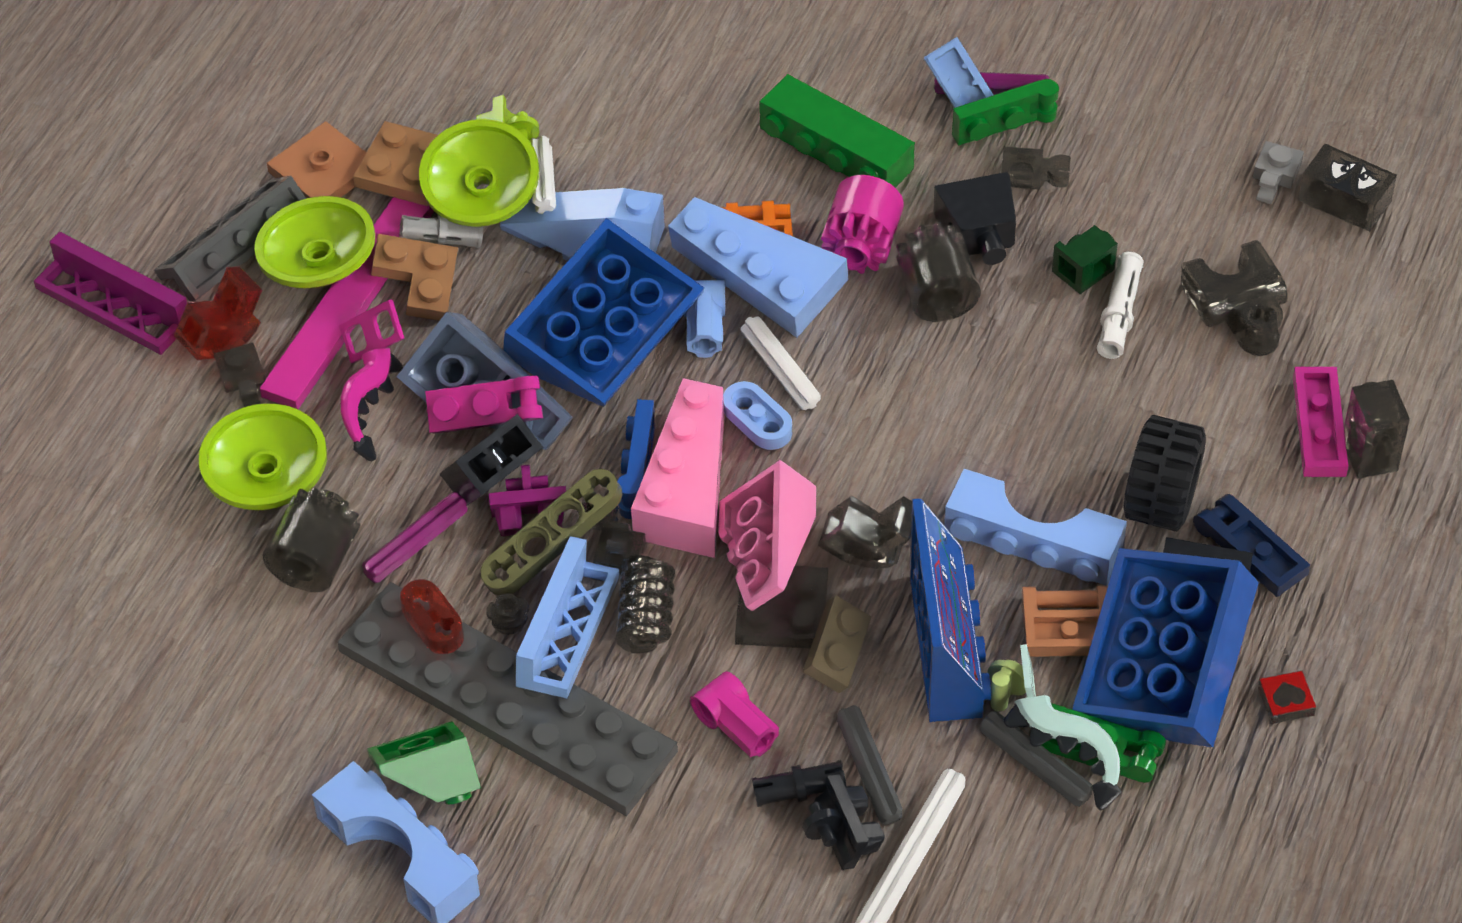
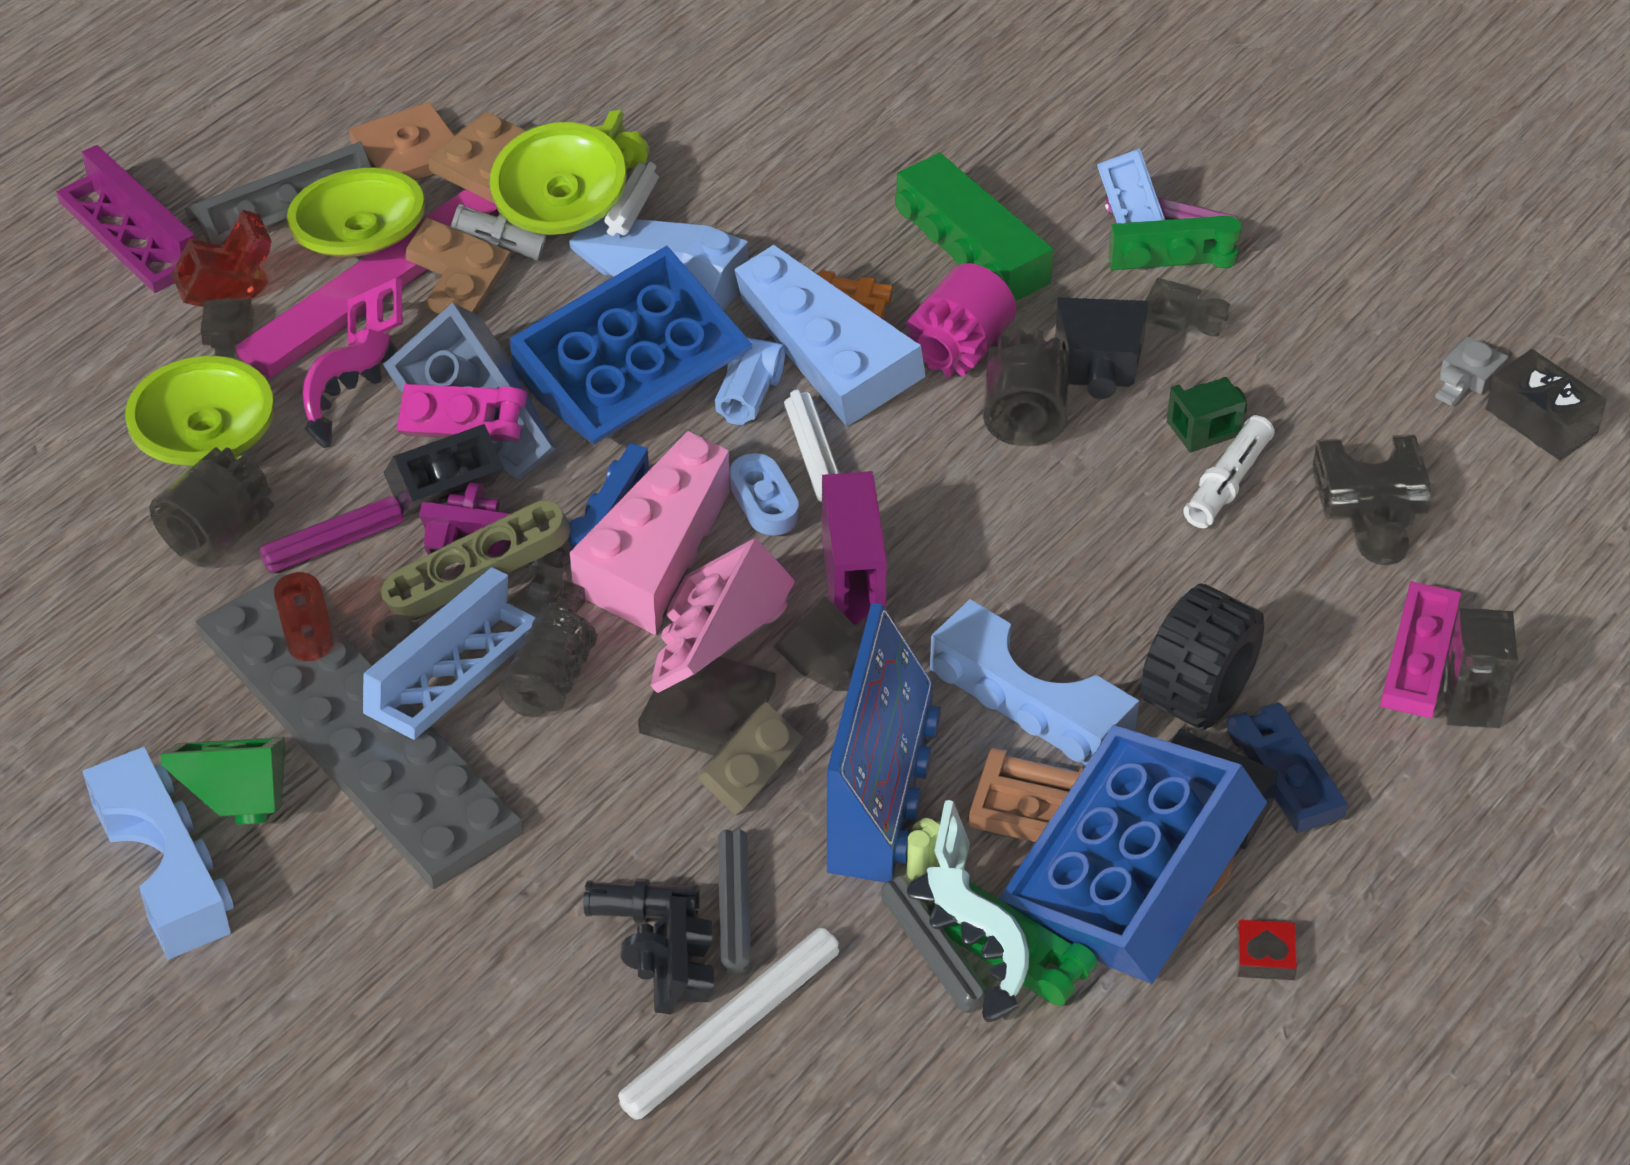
camera: 15 degrees right, 5 degrees down
dark pink piece [690,671,779,758] -> none
none -> magenta brick [822,471,887,634]

